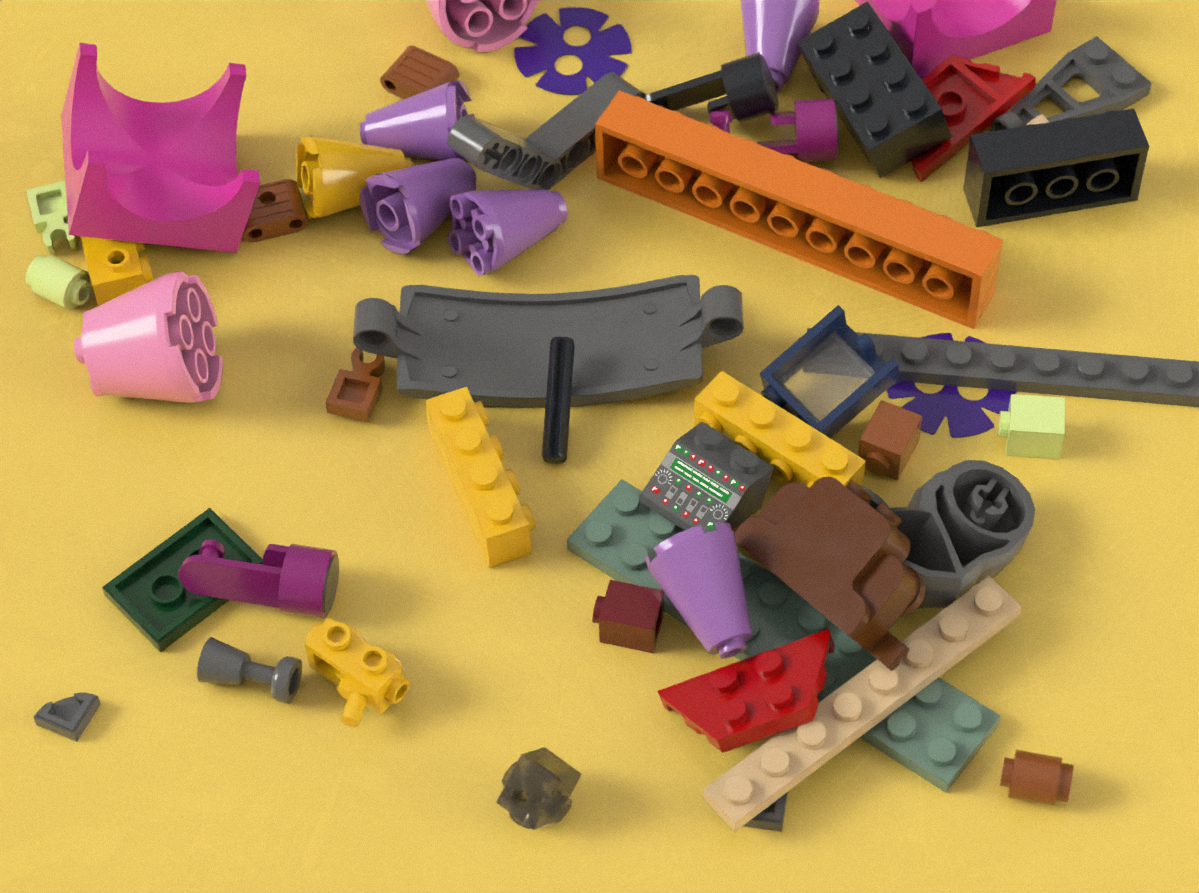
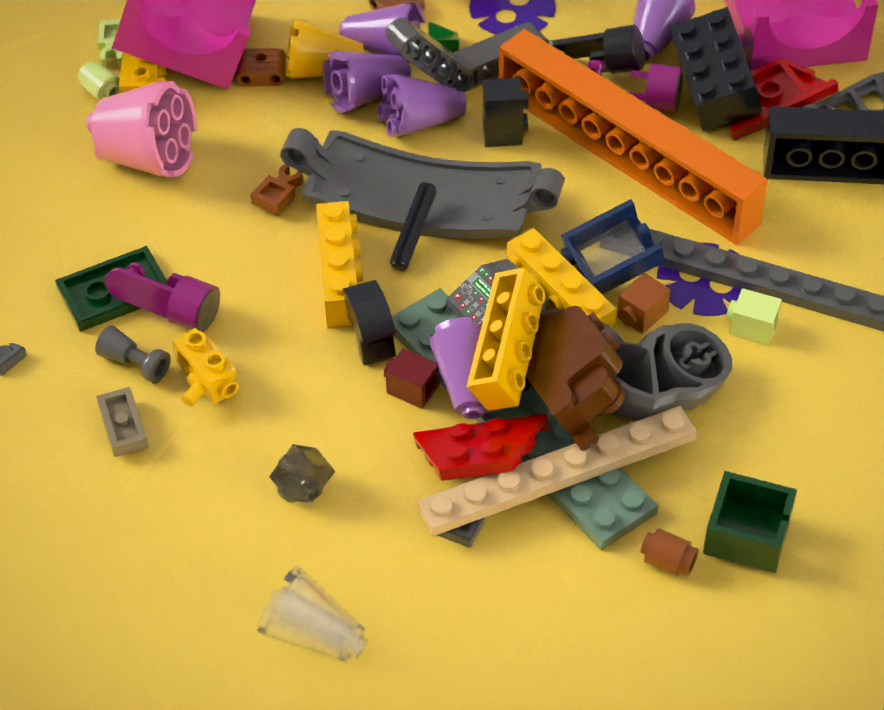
camera: 15 degrees right, 5 degrees down
none -> dark tan plate [96,387,149,457]
none -> black brick [343,280,396,365]
none -> green slope [428,22,459,53]
none -> yellow brick [466,267,545,411]
none -> black brick [483,78,529,147]
none -> dark green piece [703,471,797,573]

